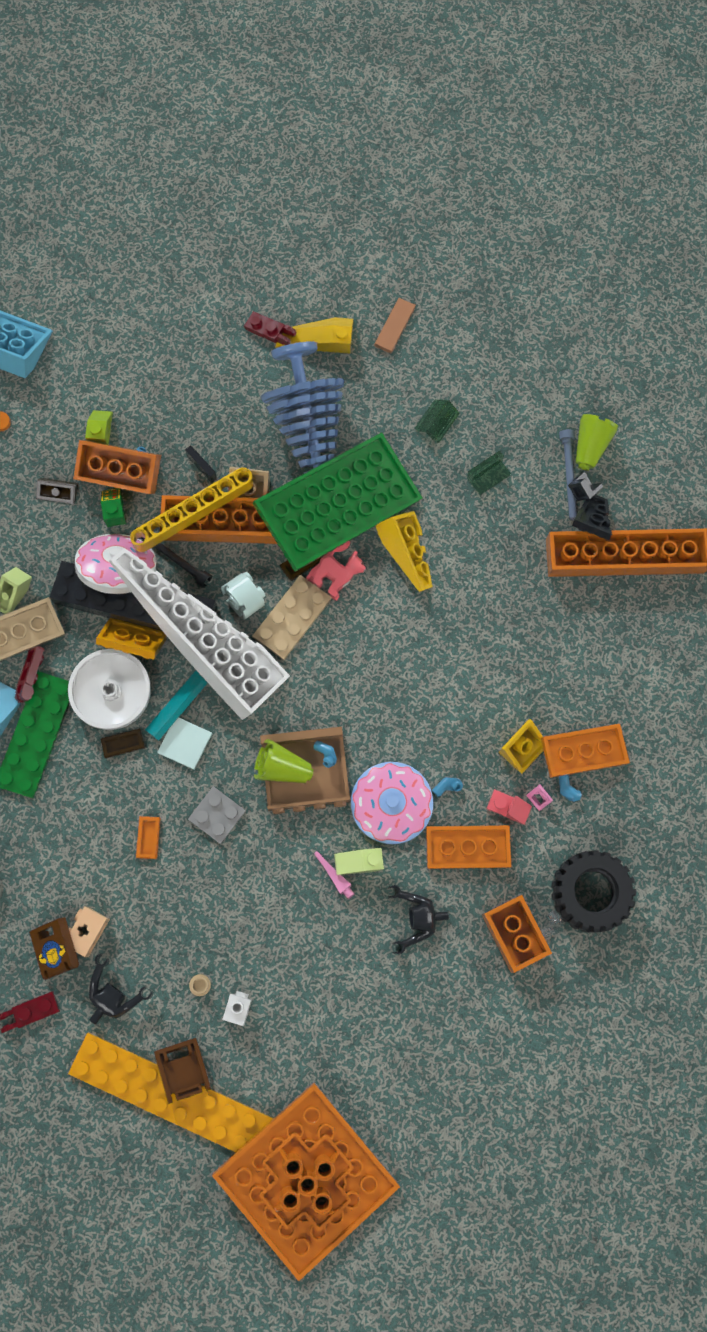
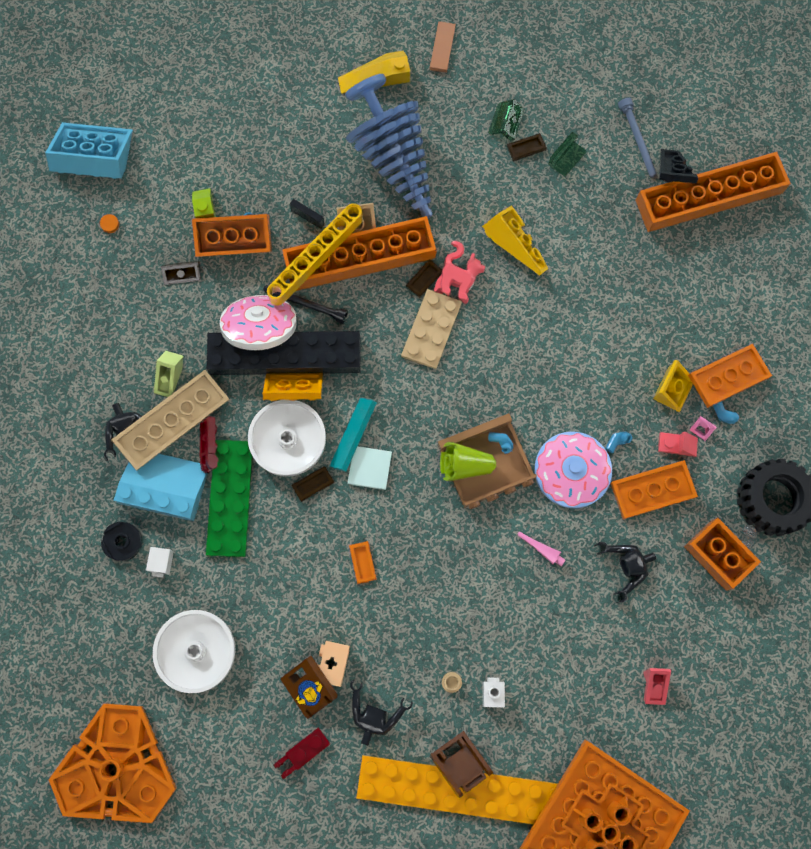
camera: 15 degrees left, 0 degrees up
green slope [101,488,127,527] -> none
white wedge [109,548,290,720] -> none
light grey plate [188,786,246,844] -> none
light aqua brick [221,572,265,620] -> none
dark red hinge [244,311,297,345] -> none
green plate [252,432,423,572] -> none
yellowish green slope [334,848,384,875] -> none
black panel [568,472,603,501] -> none
lime cone [576,414,618,471] -> none
none -> dark brown tile [507,133,547,161]
none -> coral slope [644,668,671,705]

